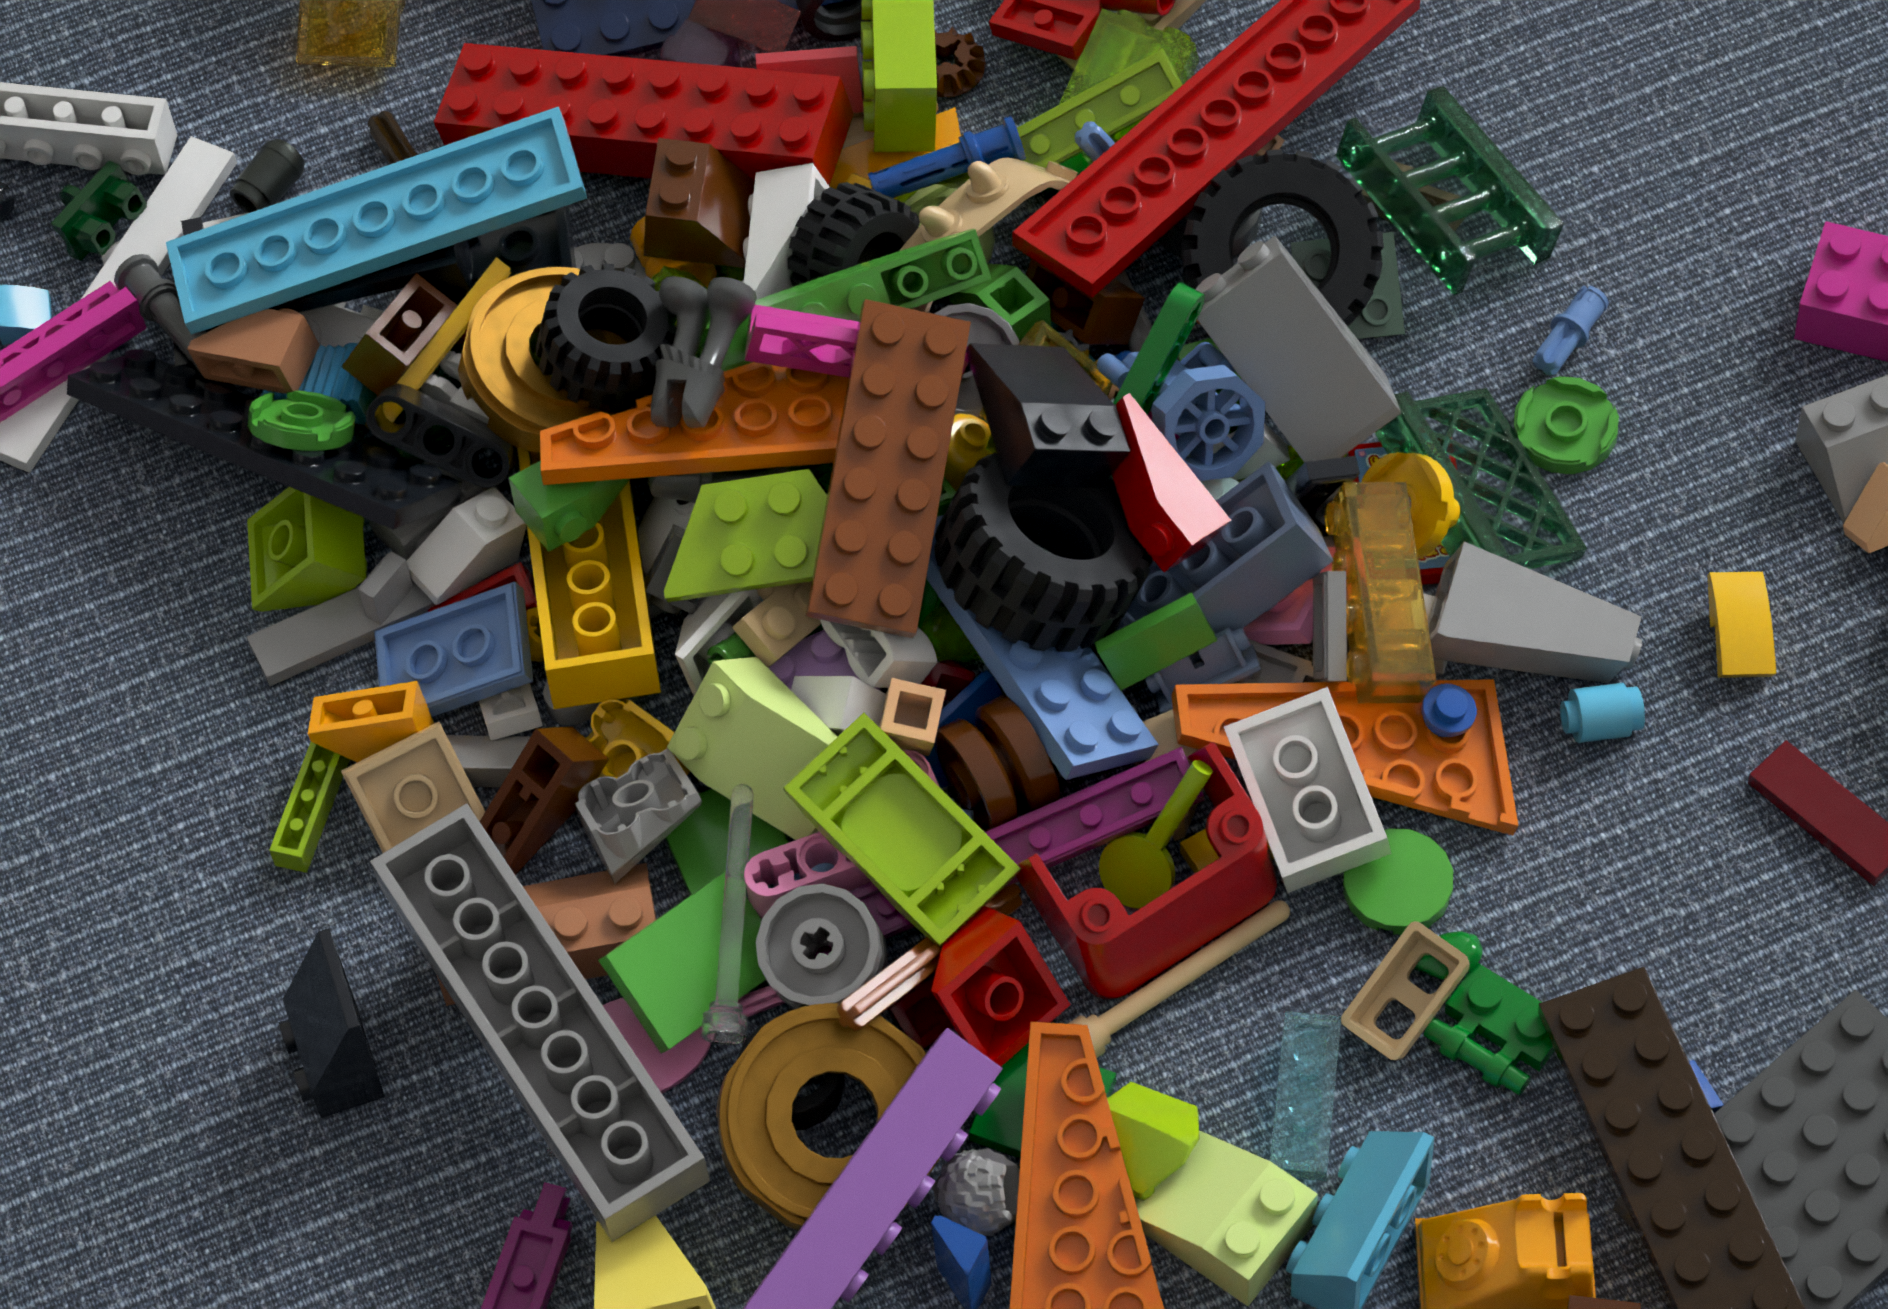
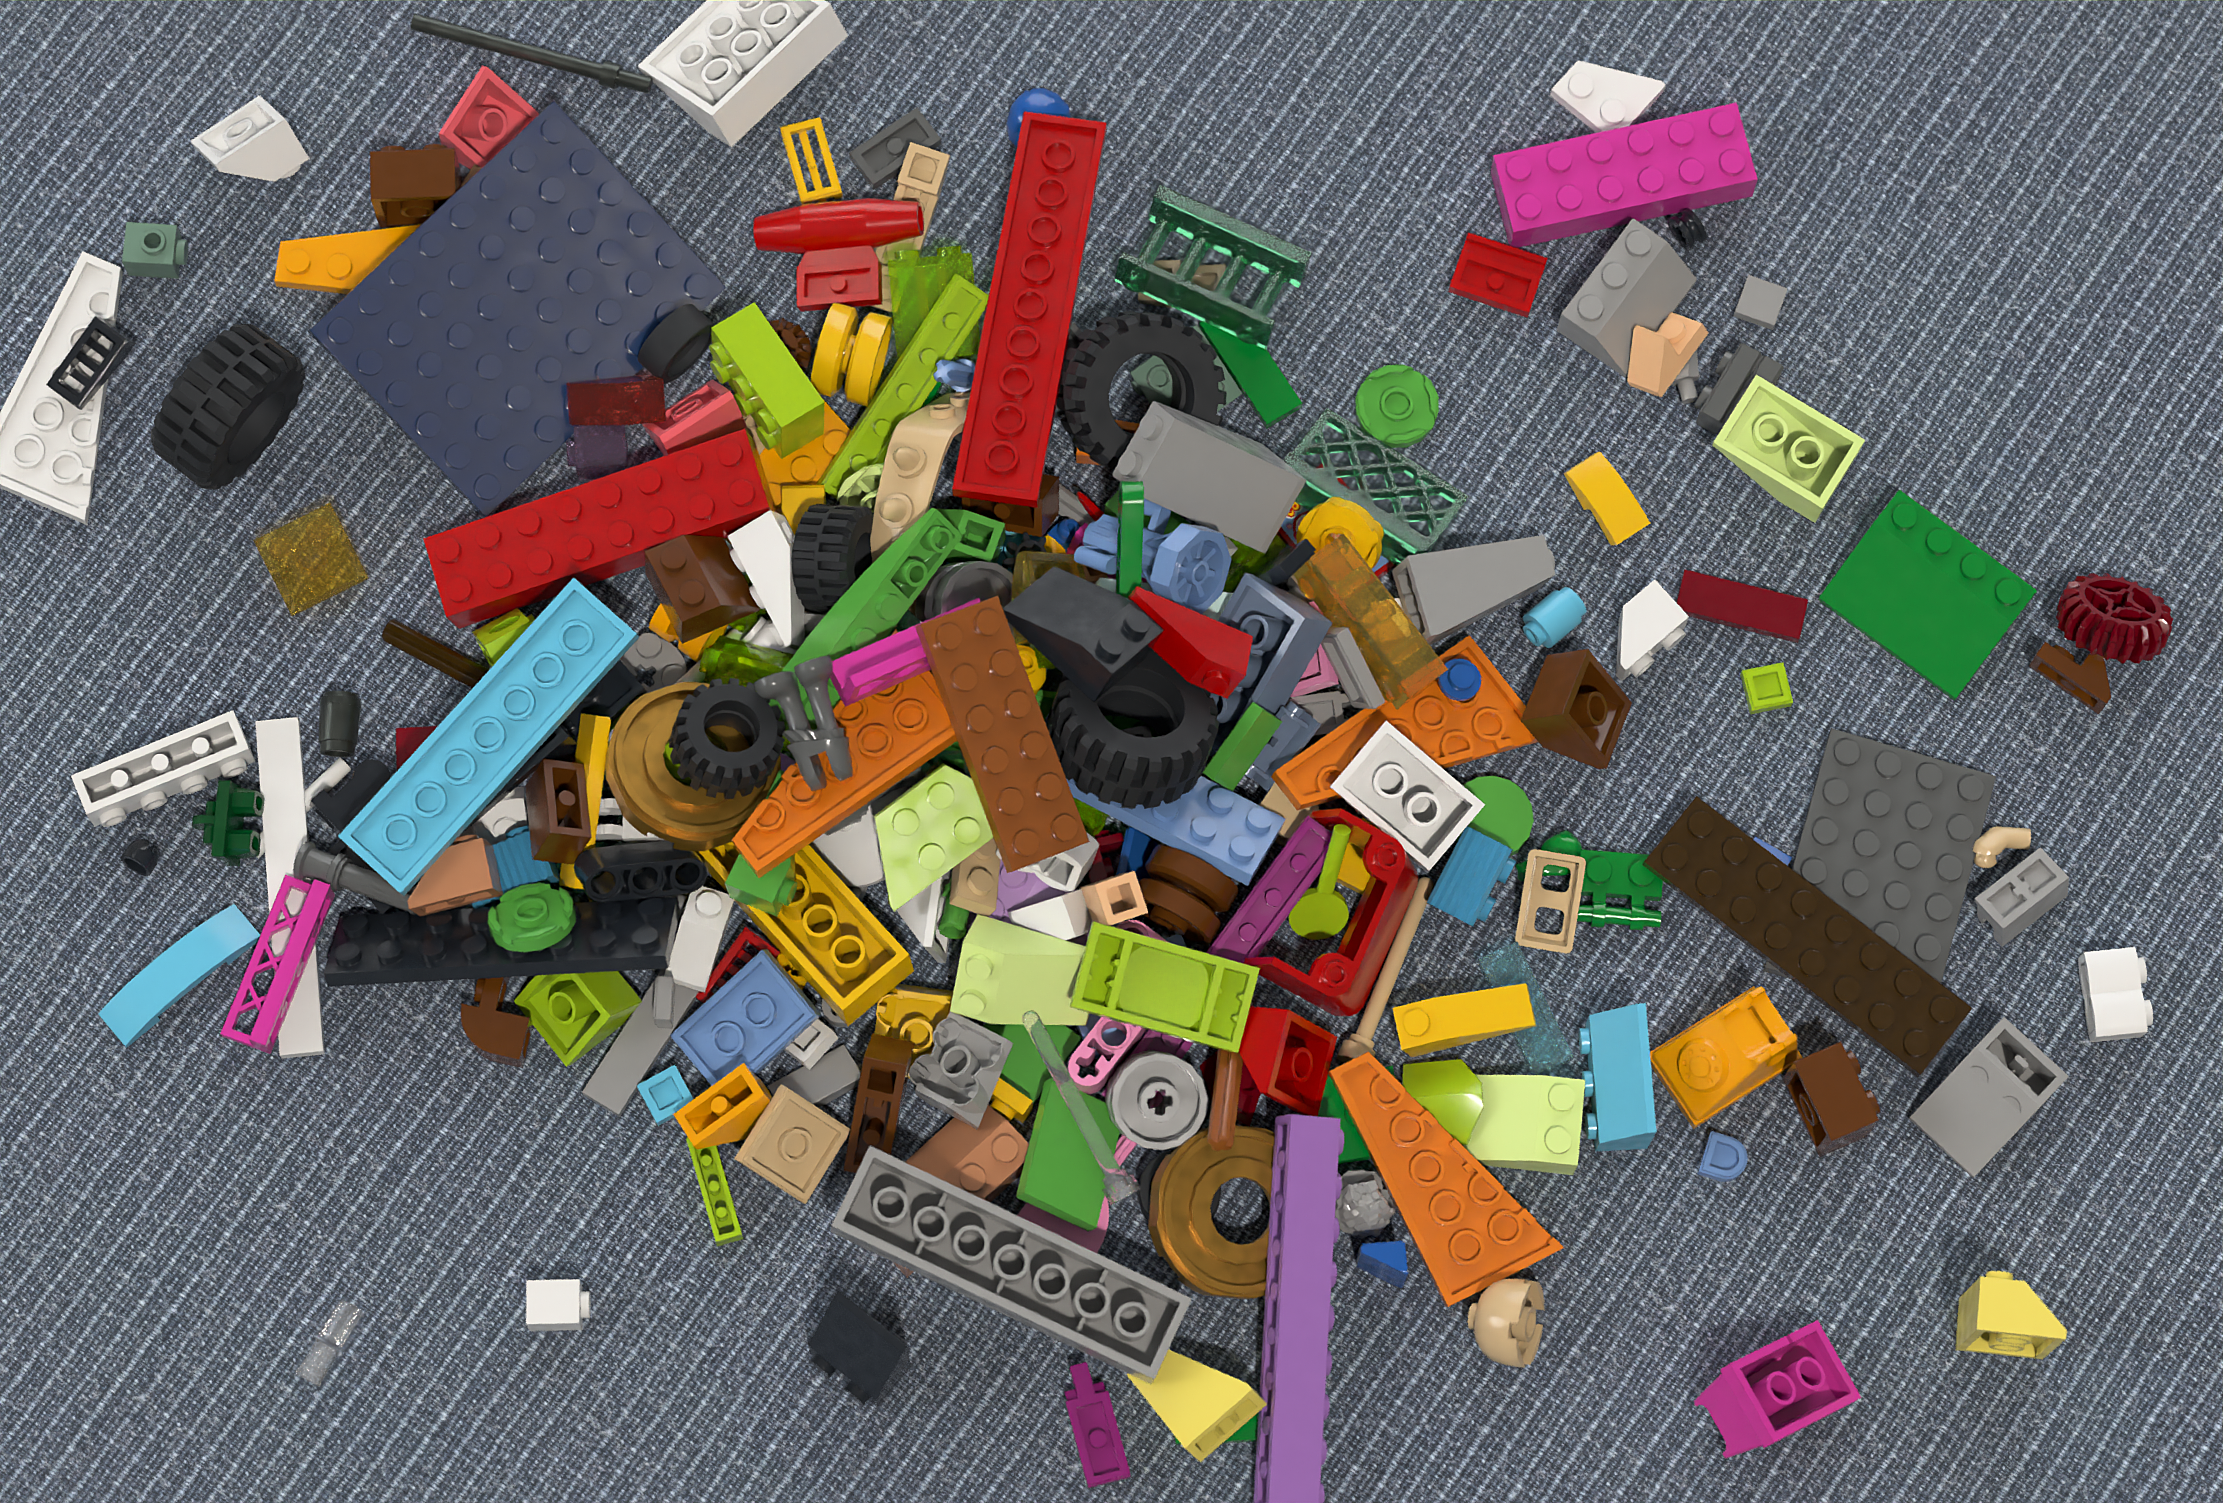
camera: 40 degrees left, 15 degrees up
dark grey bracket [644,524,698,615] -> none
blue pin [868,116,1026,198] -> none
medium blue axle [1533,286,1609,376] -> none
none -> reddish brown brick [460,977,533,1068]
none -> white brick [526,1279,591,1331]
none -> medium azure plate [636,1065,693,1126]
none -> yellow wheel [811,303,893,406]
none -> yellow plate [990,1078,1033,1123]
none -> green tile [1199,302,1302,429]
none -> yellow slope [1392,983,1537,1057]
none -> dark azure brick [1427,826,1517,926]
none -> red plate [1448,232,1548,318]
none -> reddish brown slope [1521,649,1632,769]
none -> white slope [1616,580,1689,682]
none -> lime tile [1740,662,1793,715]

